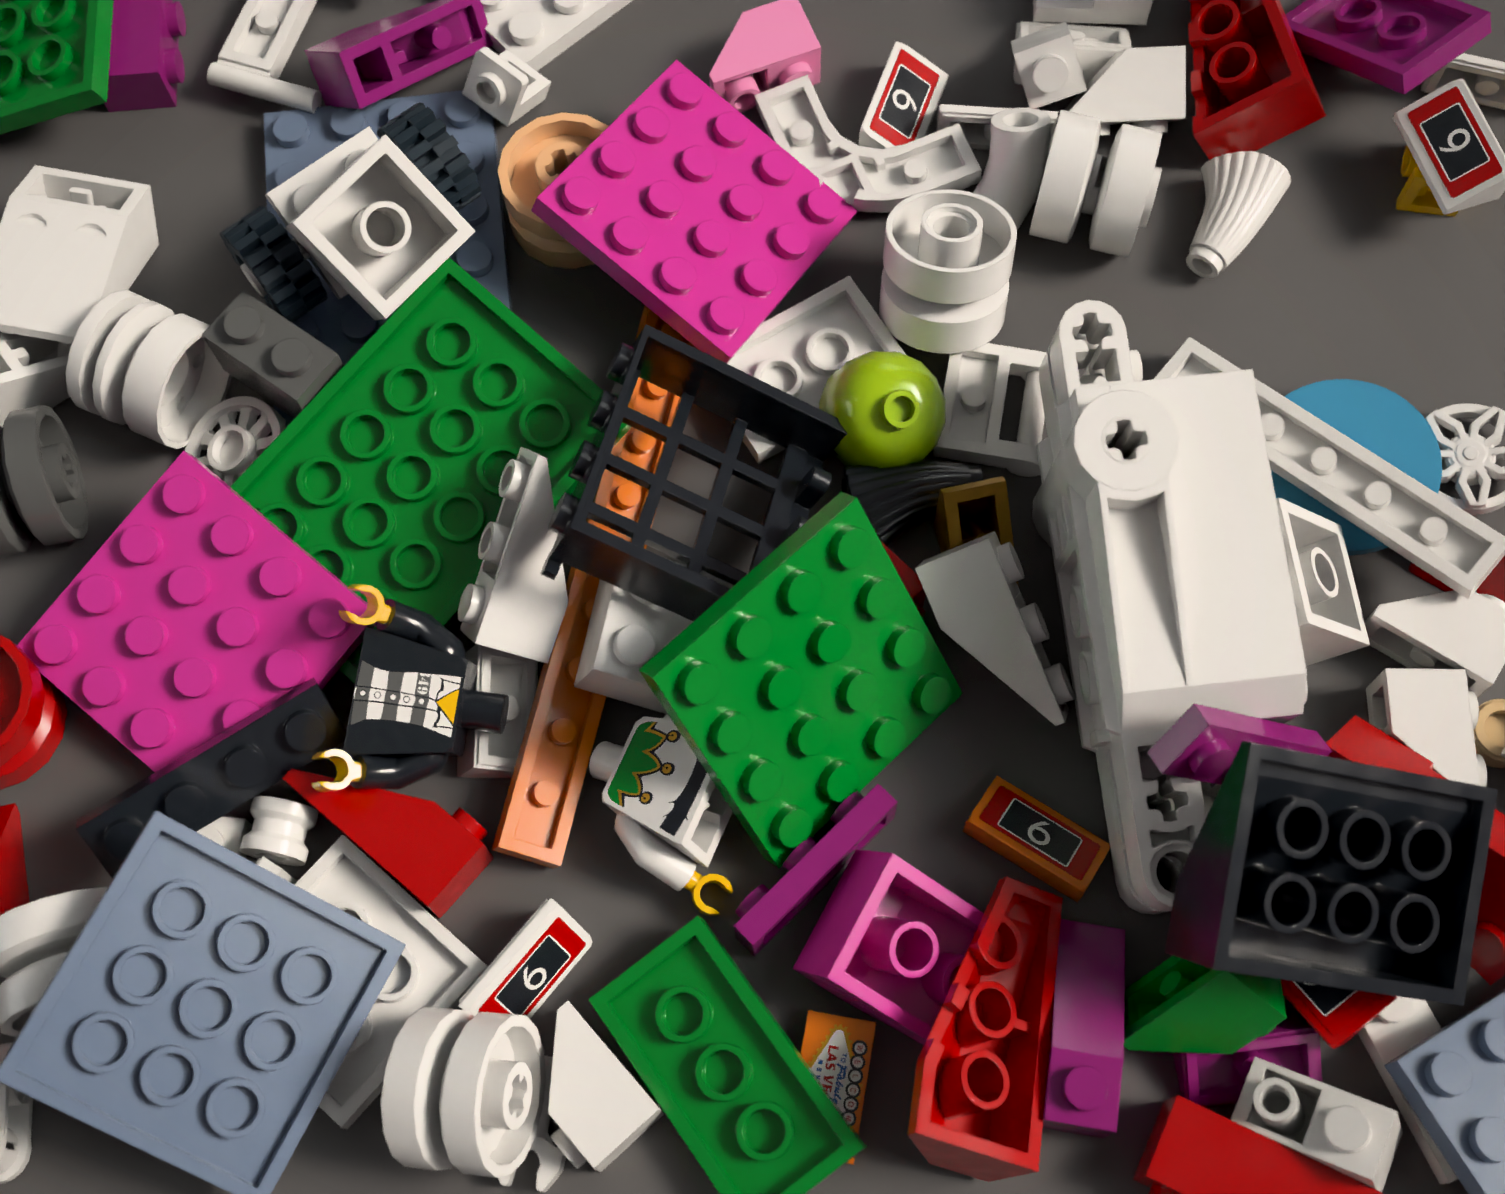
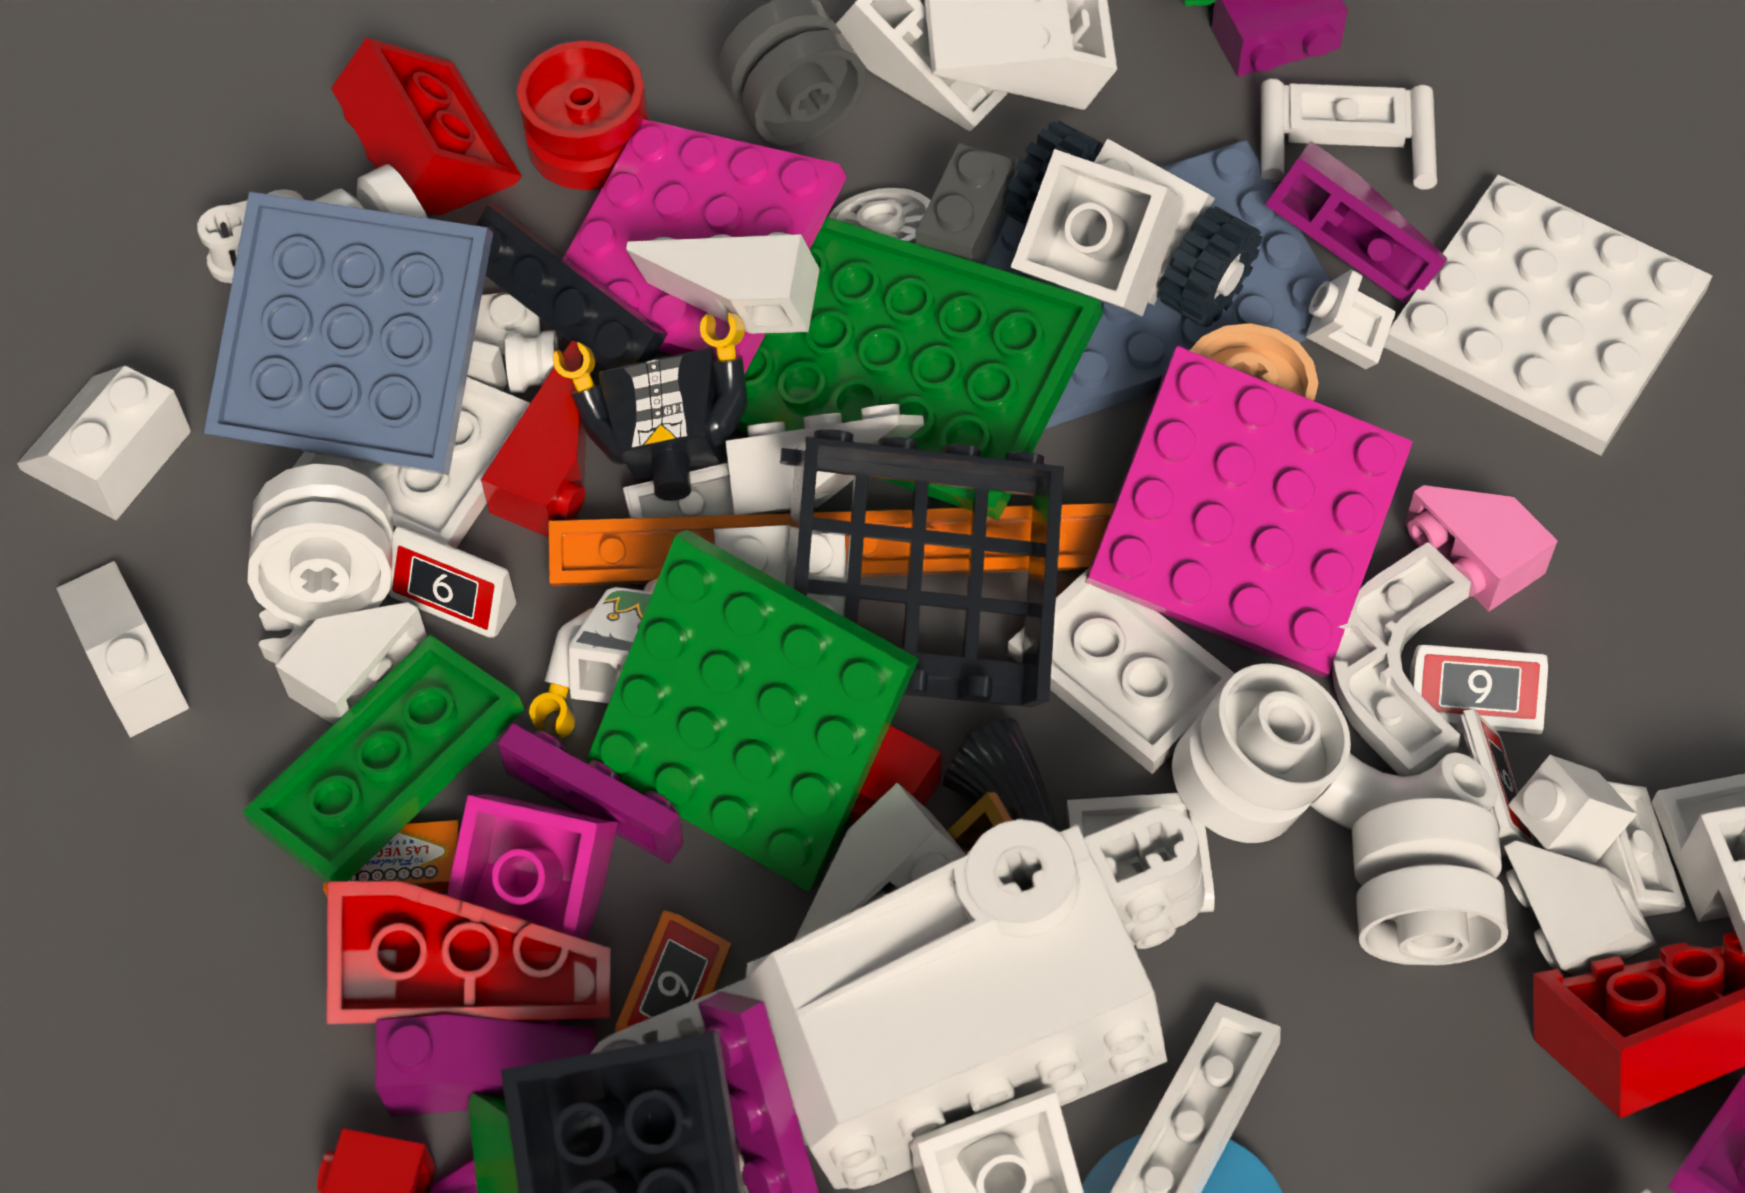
camera: 75 degrees right, 10 degrees down
white wheel [65,290,232,449] -> none
lime cylinder [819,351,946,468] -> none
white piece [1186,151,1291,279] -> none
none -> white slope [626,232,820,334]

